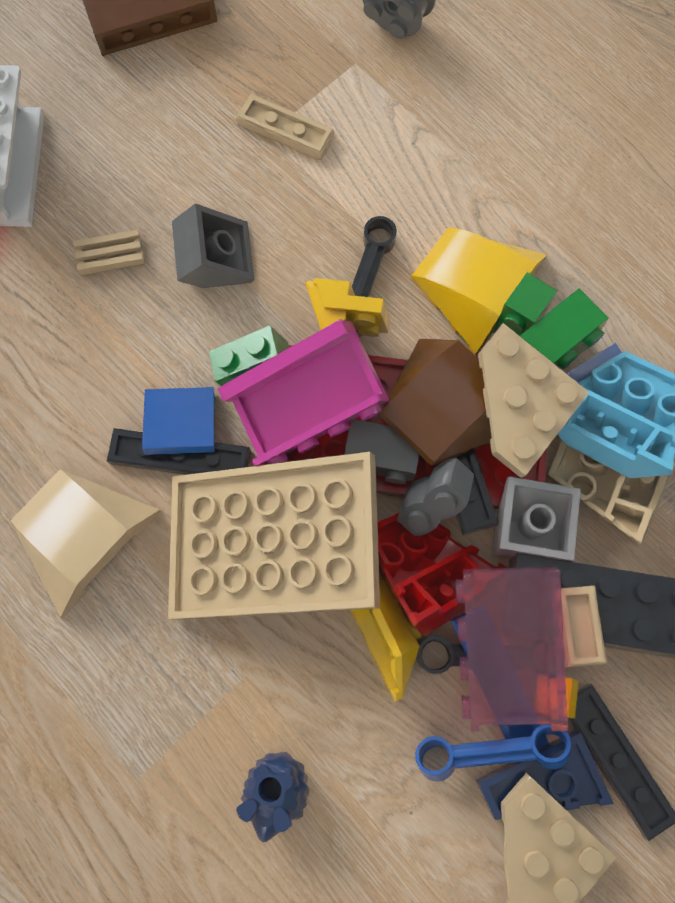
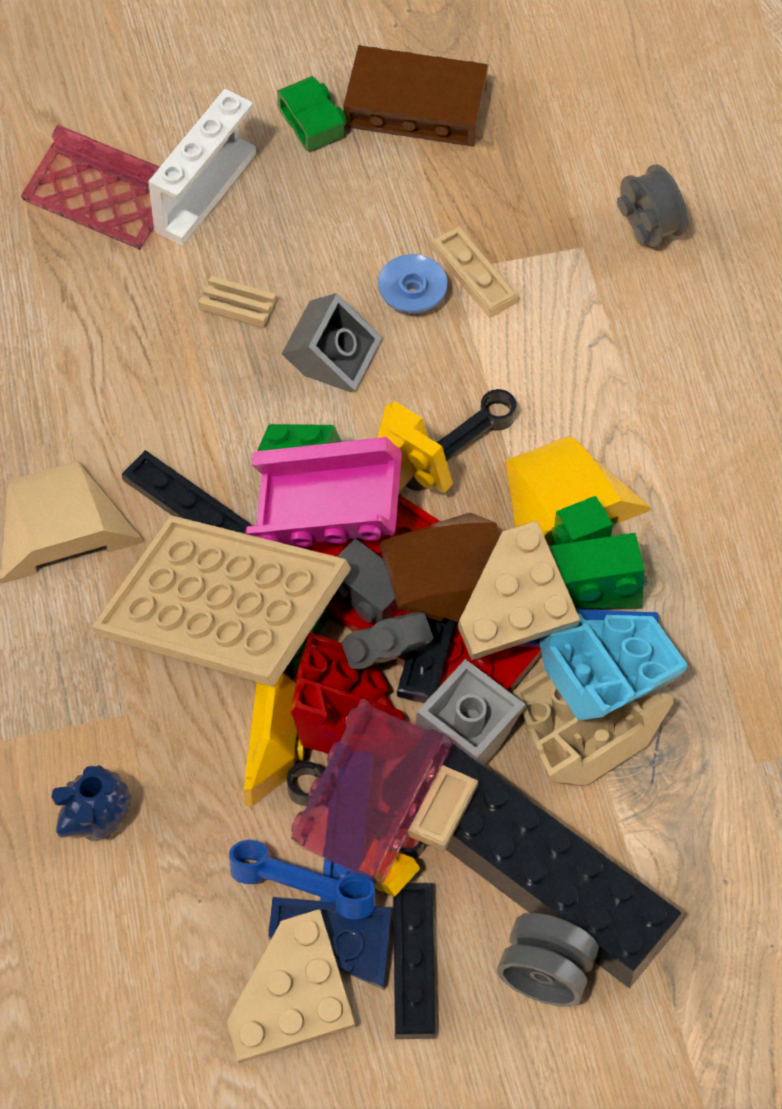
camera: 30 degrees right, 15 degrees down
blue tile [142,387,215,455] -> none
none -> green brick [277,76,347,152]
none -> medium blue dish [378,254,447,313]

